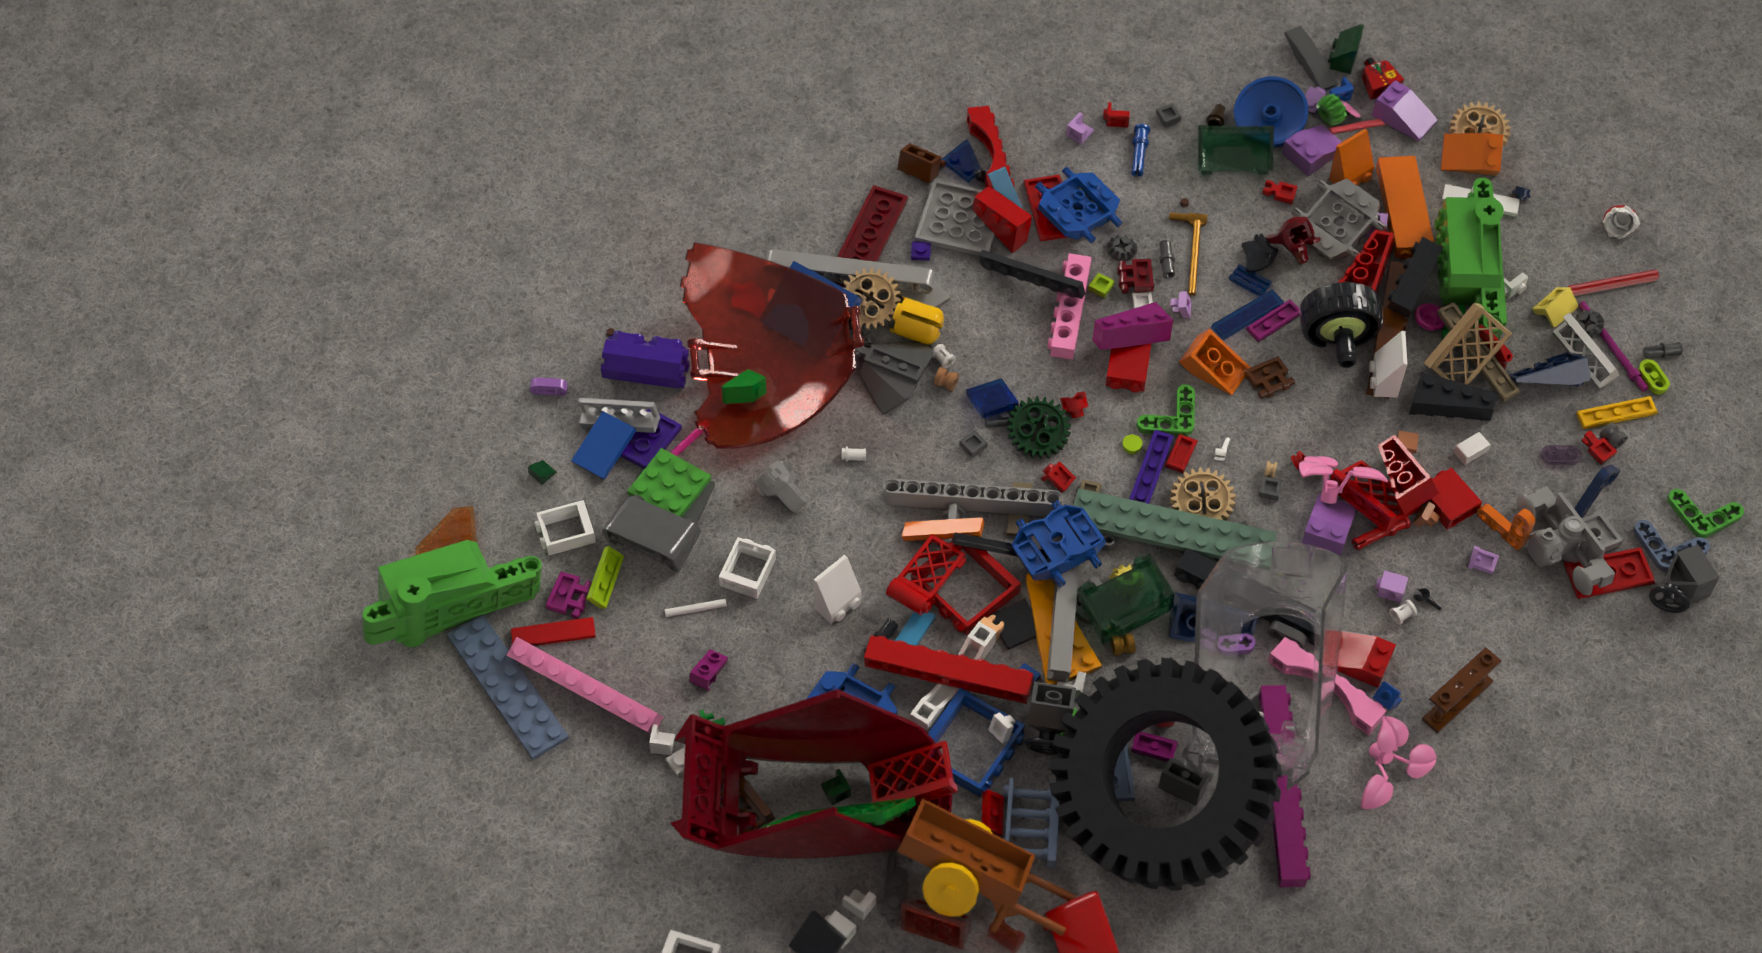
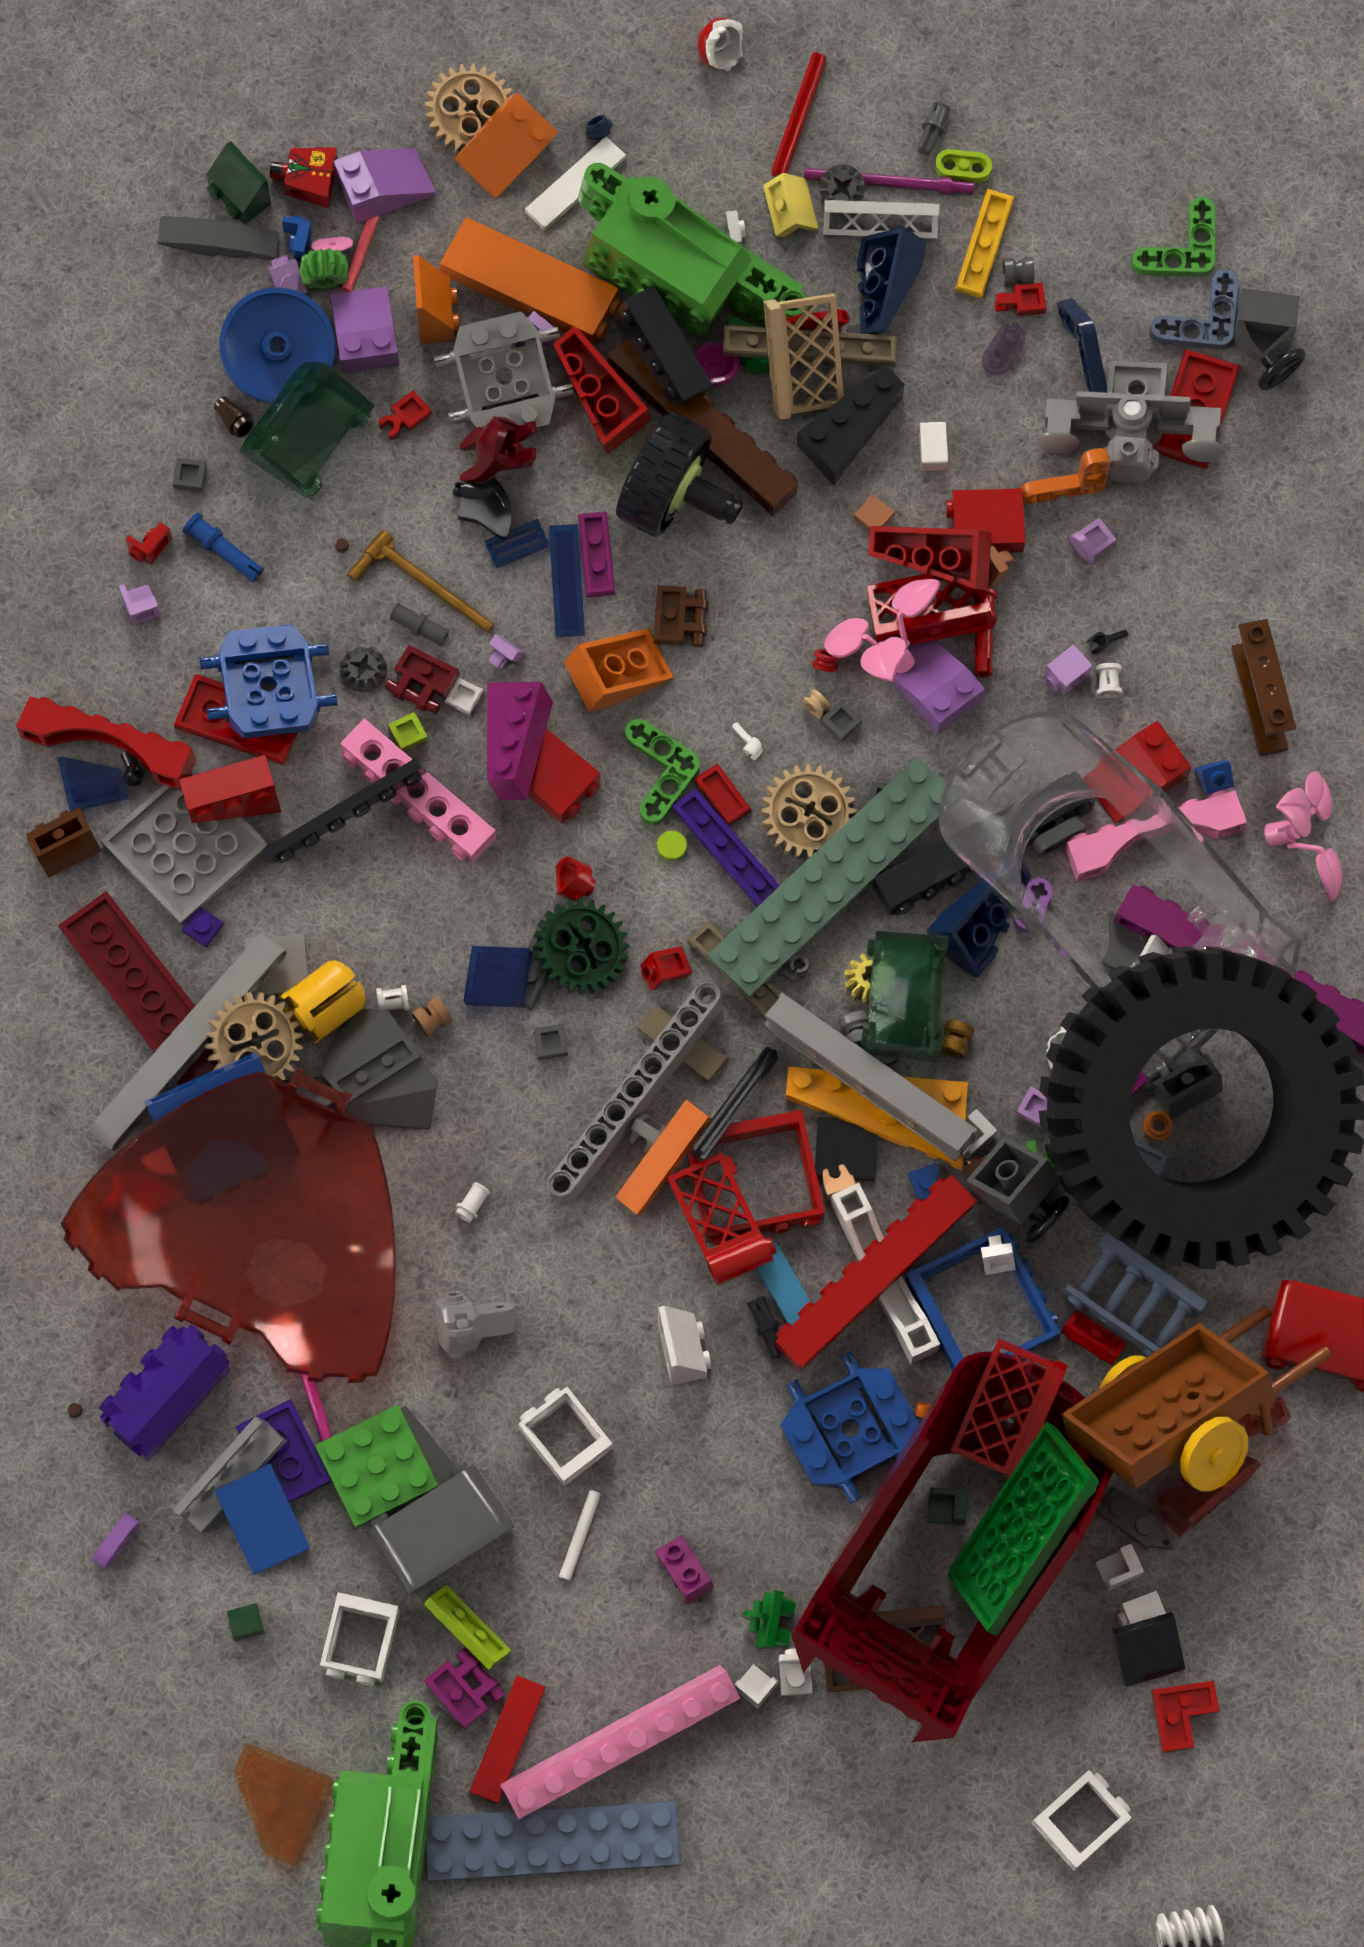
camera: 60 degrees left, 15 degrees up
green slope [722,369,767,404] -> none
dark azure tile [987,166,1023,209] -> none
blue piece [1012,500,1106,587] -> none
white slope [1369,331,1407,398] -> none
none -> orange plate [1143,1111,1174,1141]

